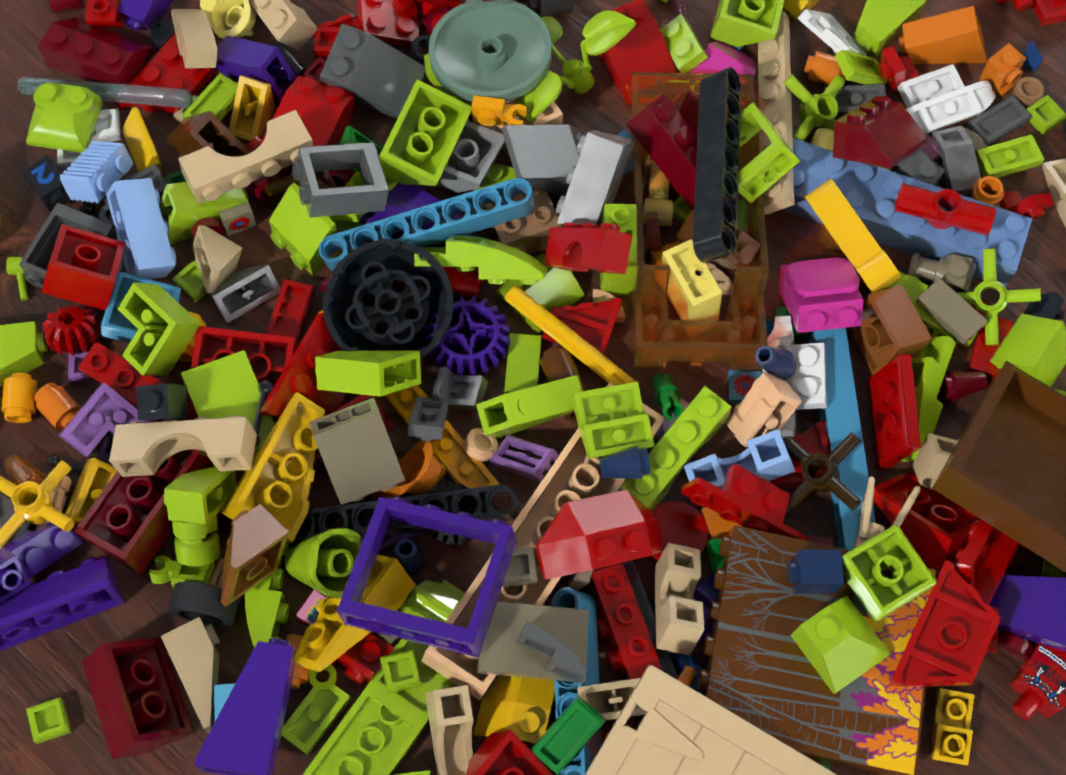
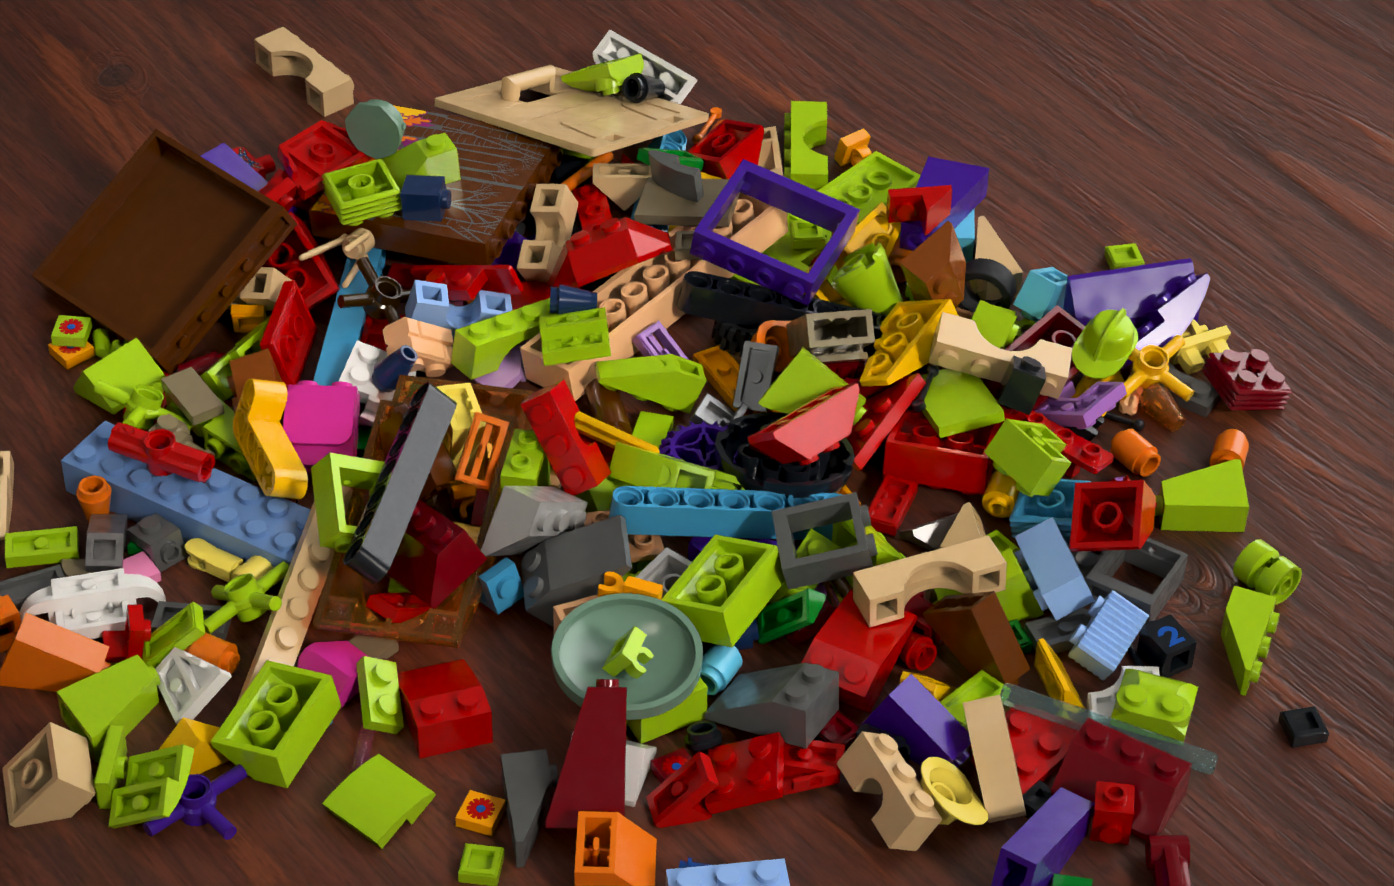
camera: 170 degrees left, 25 degrees down
light orange brick [1,373,38,423] -> none
lime hand [6,257,29,301] -> none
dark red slope [82,637,193,760] -> none
light nougat tile [463,428,498,461] -> none
lime plant [515,10,637,124] -> none
green pin [652,372,684,421] -> none
dark red slope [832,96,927,168] -> none
red bracket [999,191,1054,221] -> none
black tile [1023,292,1065,320] -> none
none -> sand green hat [345,99,406,159]
none -> orange tile [454,412,510,490]
none -> lime tile [602,626,654,679]
none -> wedge [747,383,860,466]
none -> red slope [886,185,952,235]
none -> medium azure brick [1013,267,1068,322]
none -> lime piece [1072,308,1138,379]

